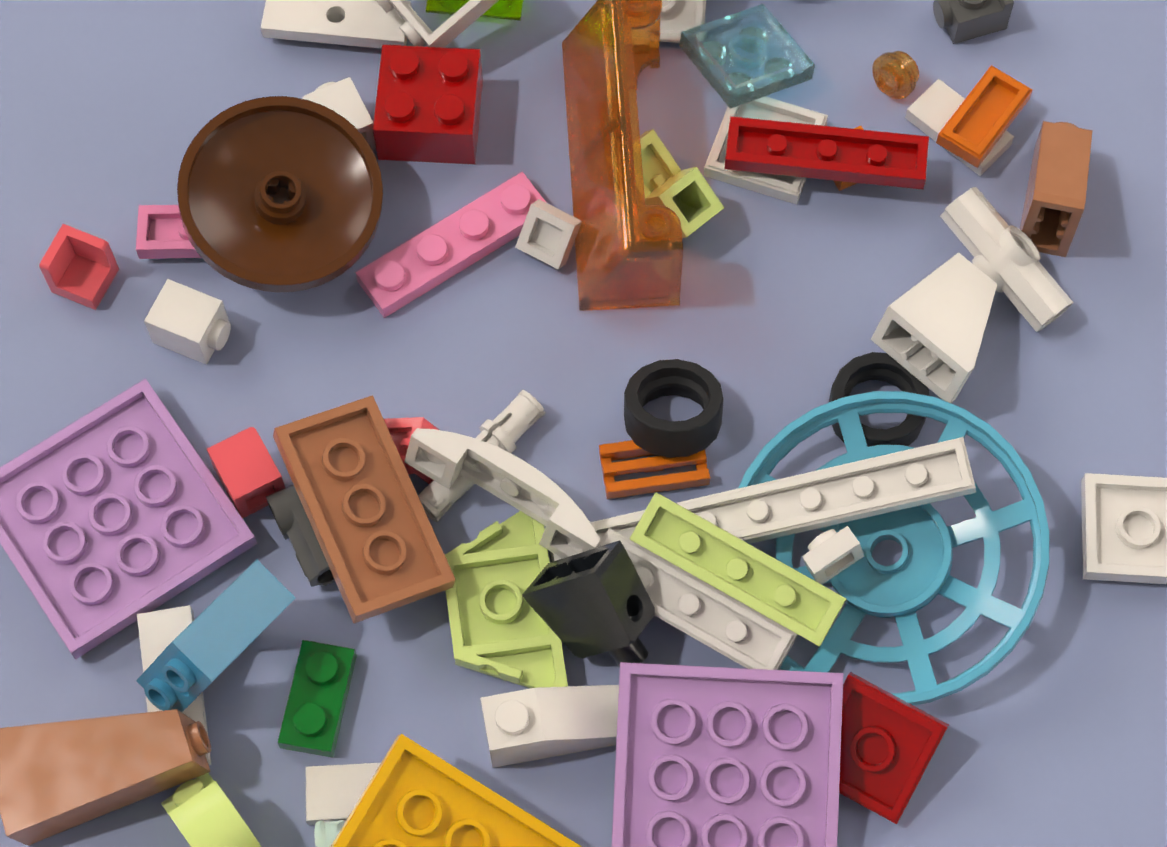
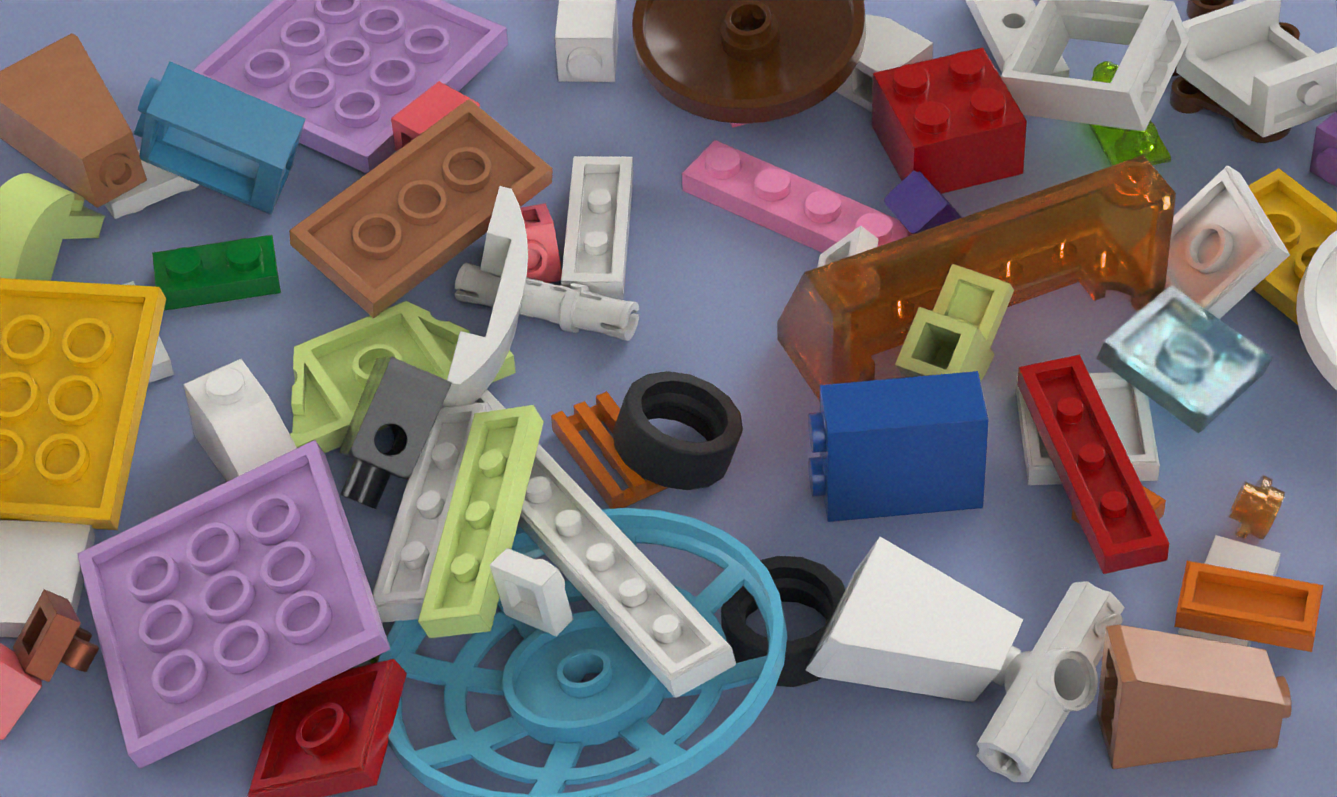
camera: 70 degrees right, 20 degrees down
none -> white plate [561,156,633,299]
none -> blue brick [808,371,989,522]
none -> dark purple slope [884,170,971,238]

